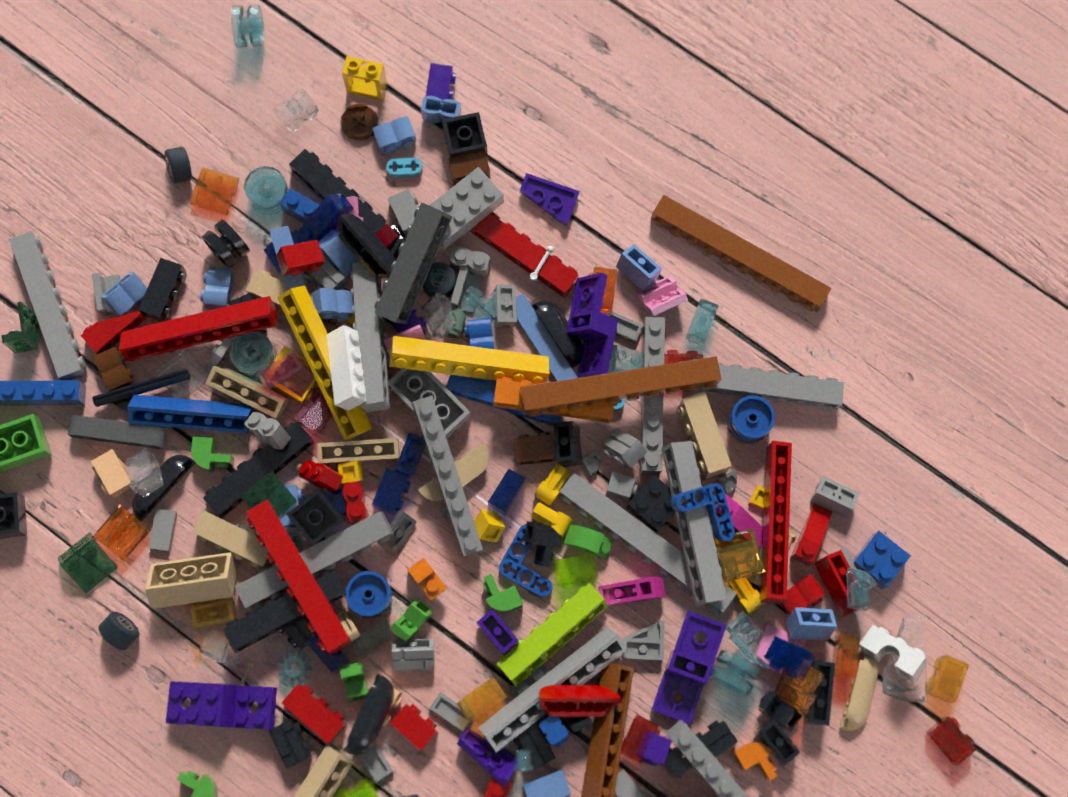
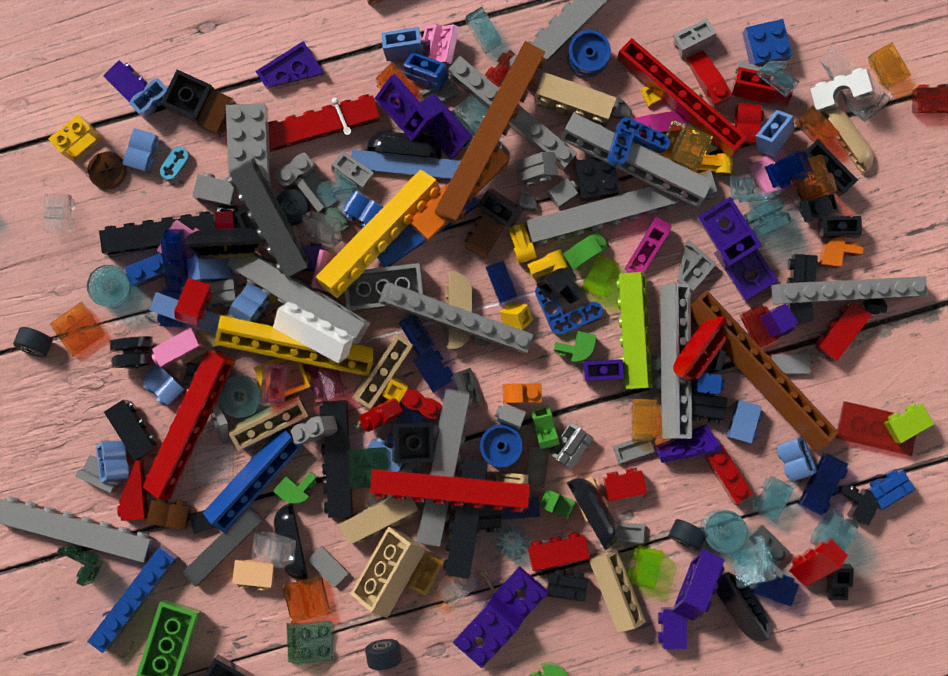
camera: 50 degrees left, 10 degrees up
black axle [92,369,190,407] -> none
clear light blue piece [513,750,534,771] -> none
none -> bright pink slope [152,328,206,367]
none -> blue brick [403,52,448,90]
none -> light grey brick [495,403,526,430]

